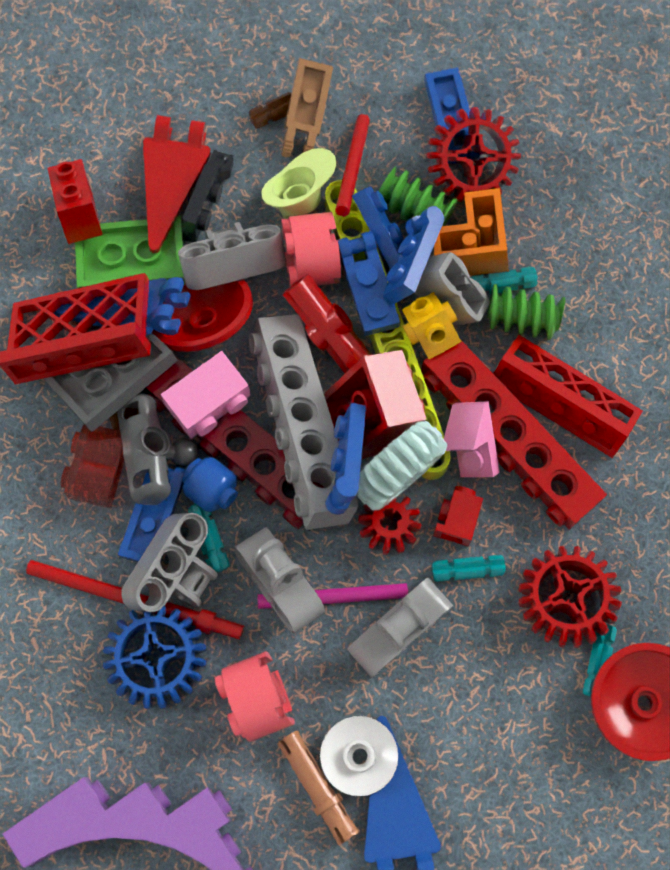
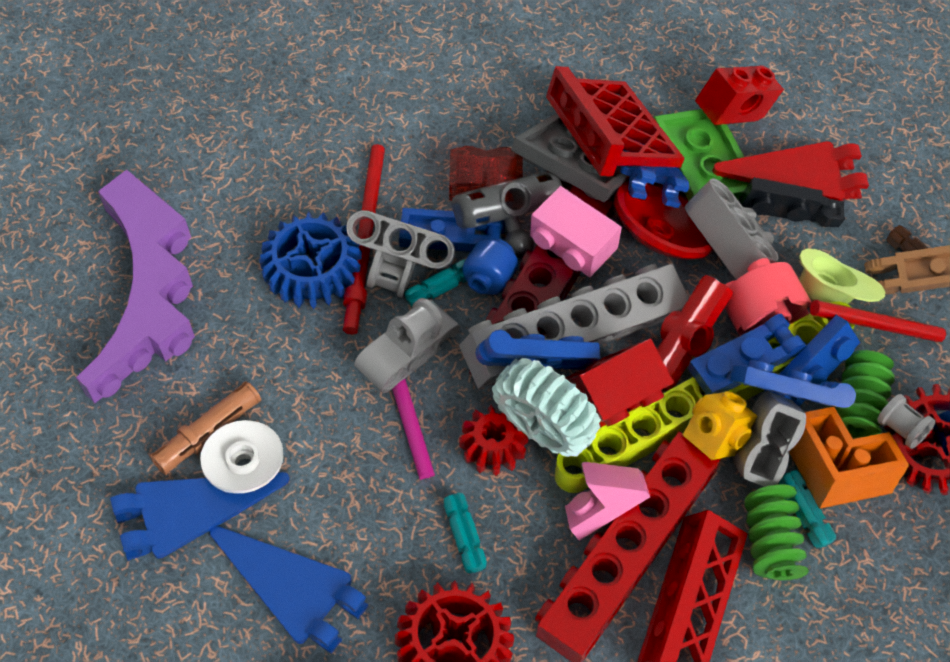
camera: 80 degrees right, 15 degrees down
coral brick [215,651,295,742] -> none
light grey piece [347,578,453,678] -> none
red brick [433,486,483,547] -> none
none -> blue flag [210,526,368,654]
none -> light grey bush [877,394,936,449]

